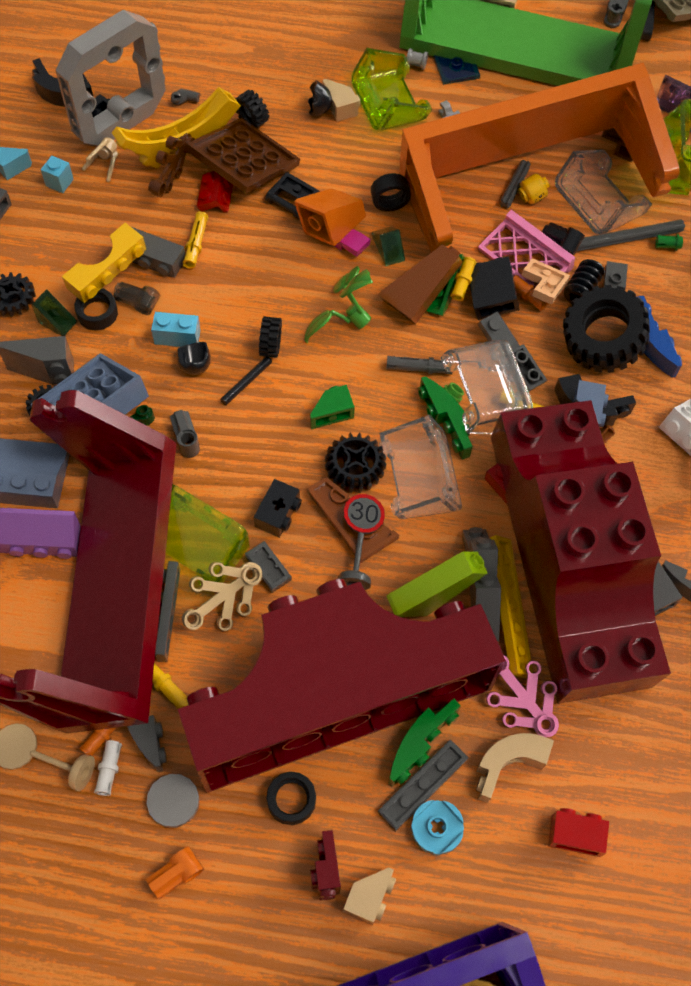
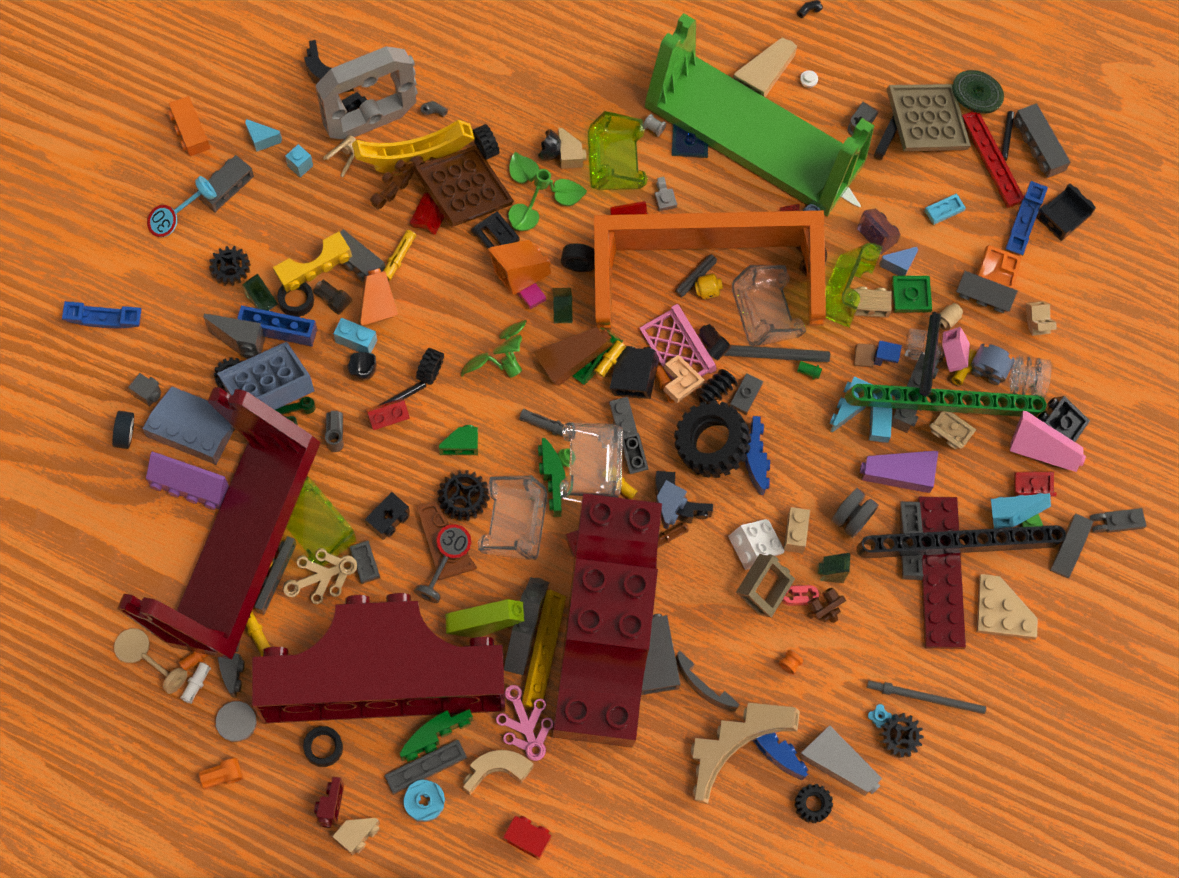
camera: 15 degrees right, 5 degrees up
none -> blue brick [237,305,317,347]
none -> orange slope [359,268,398,326]
none -> red brick [366,398,410,430]
none -> bright green plant [508,152,587,231]

